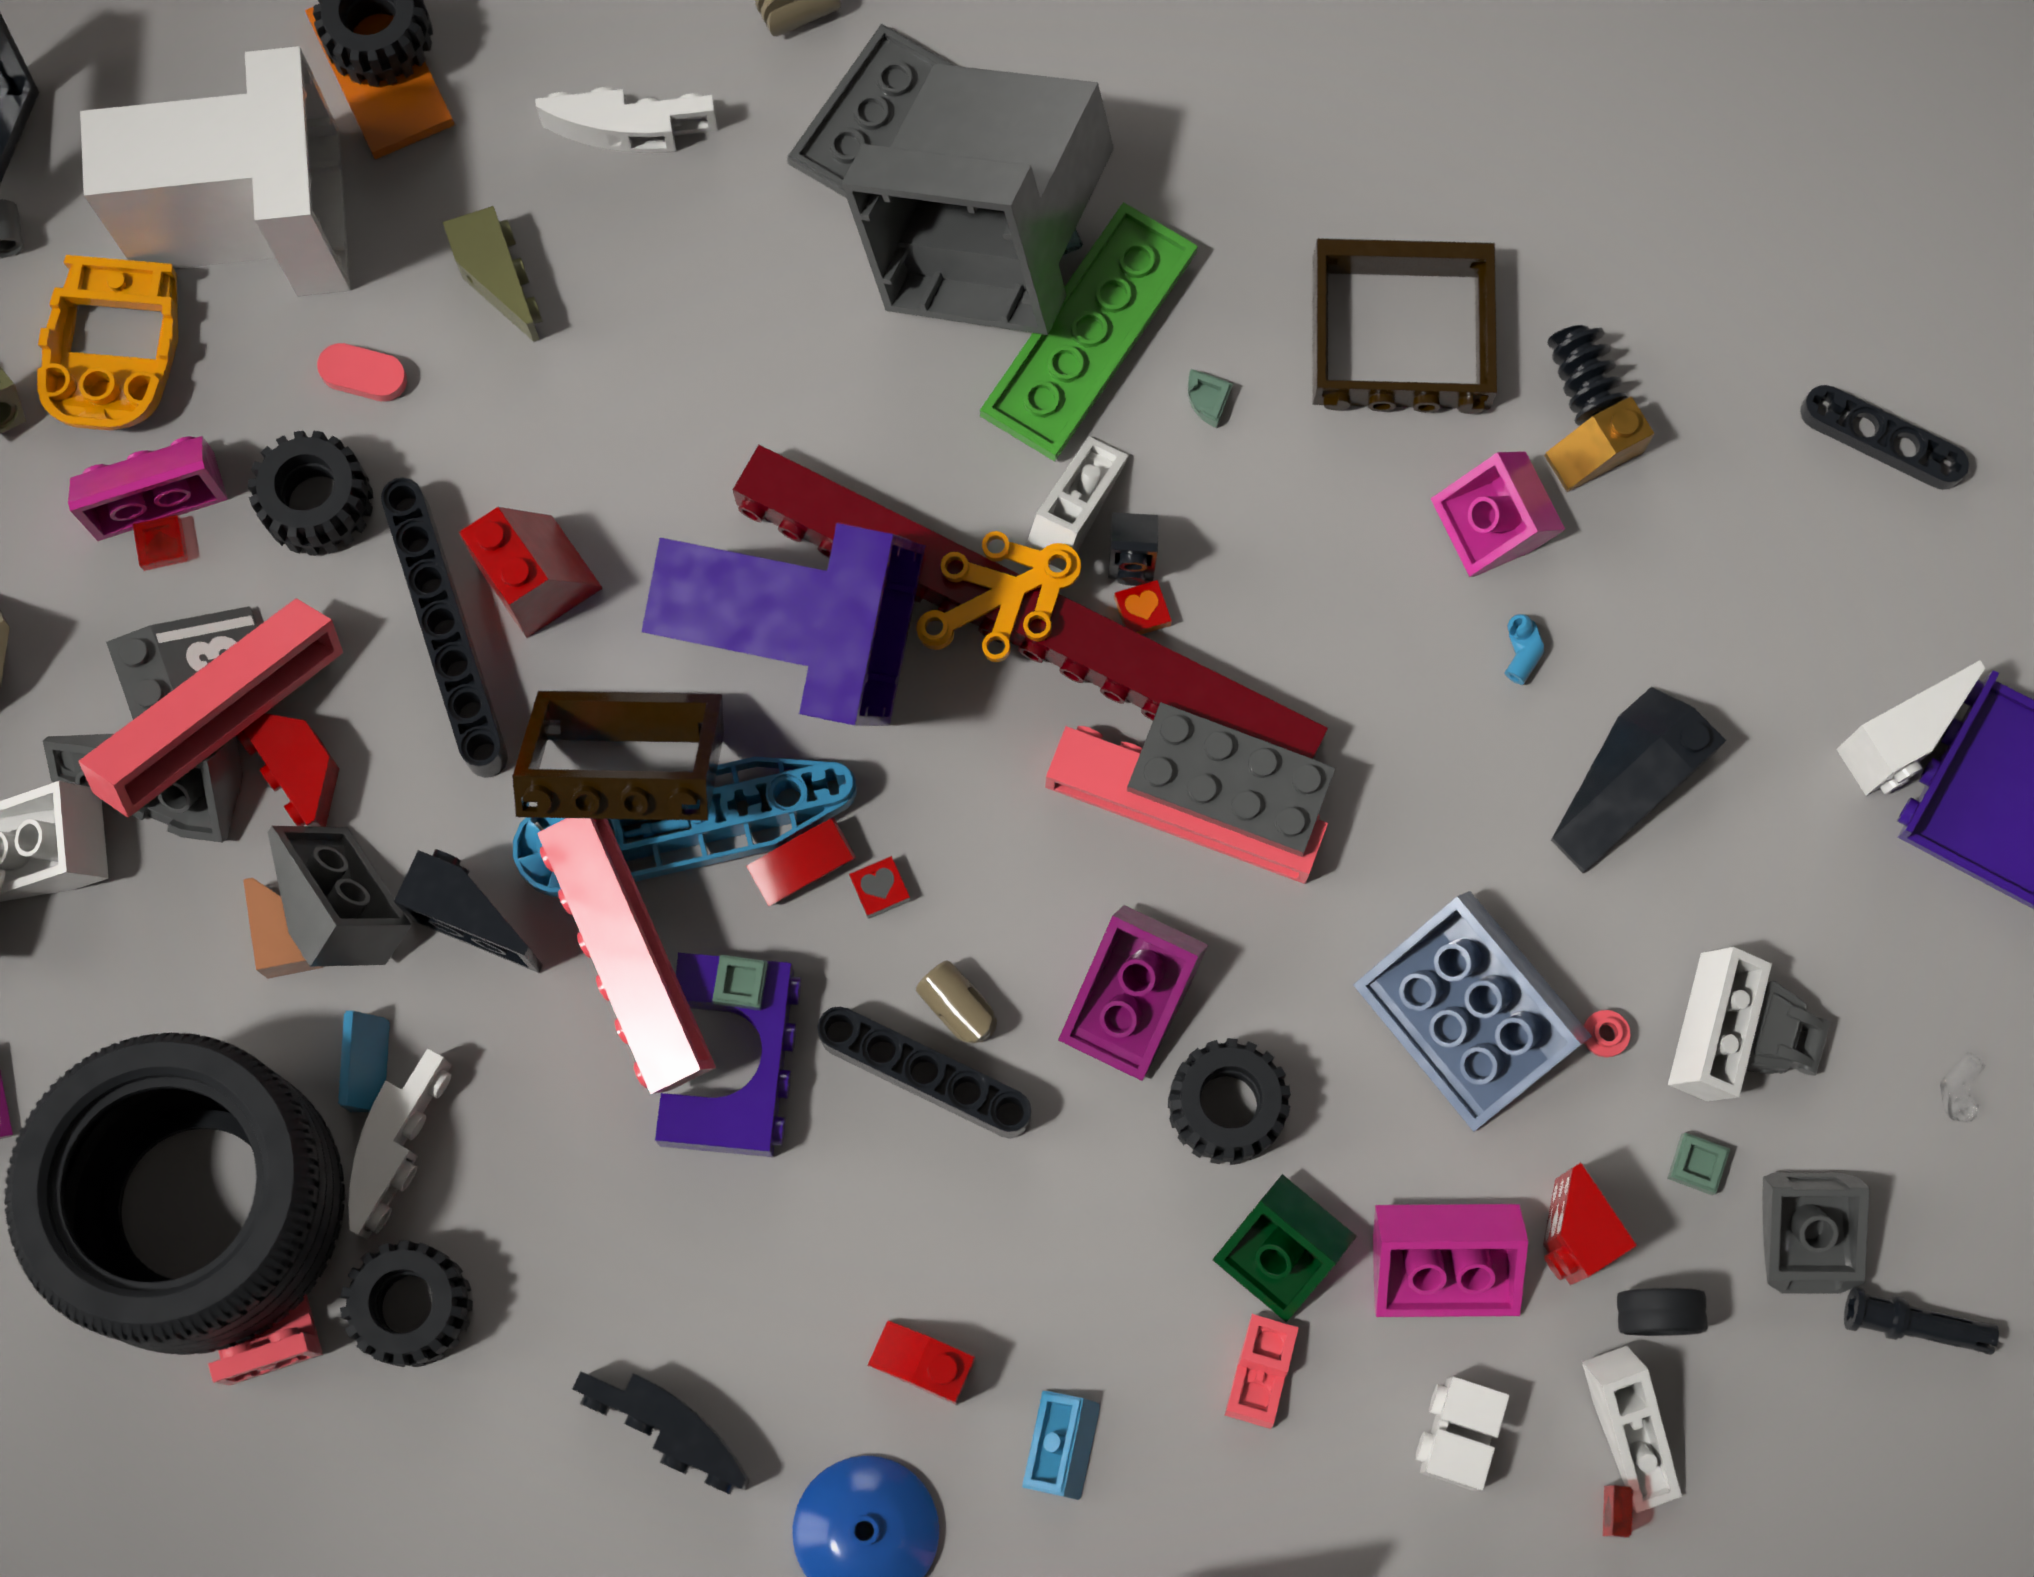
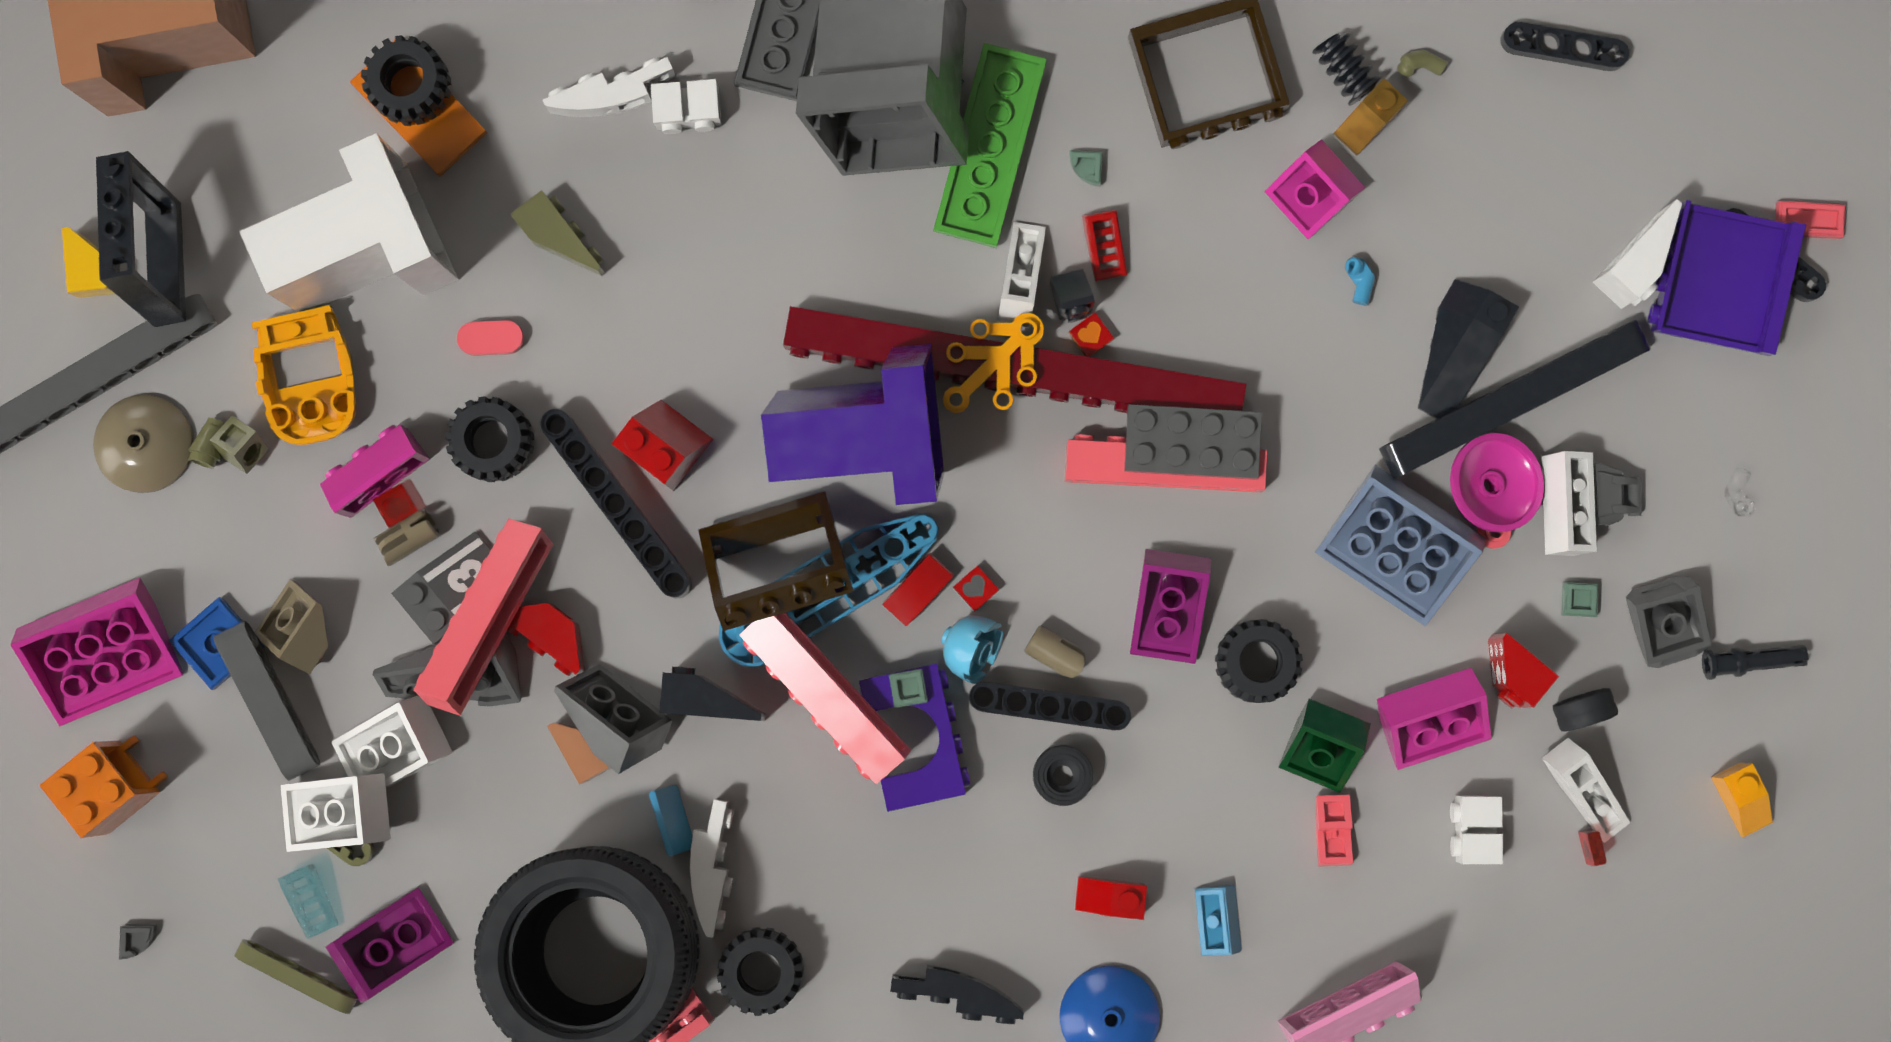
camera: 15 degrees left, 10 degrees up
none -> dark tan arm [374,509,440,566]
none -> white piece [651,79,722,134]
none -> medium azure cylinder [941,616,1003,684]
none -> black tyre [1033,745,1093,806]
none -> red slope [1082,210,1127,281]
none -> black beam [1379,320,1651,478]
none -> olive arm [1397,49,1448,77]
none -> dark pink dish [1450,433,1544,532]
none -> light orange slope [1711,763,1773,837]

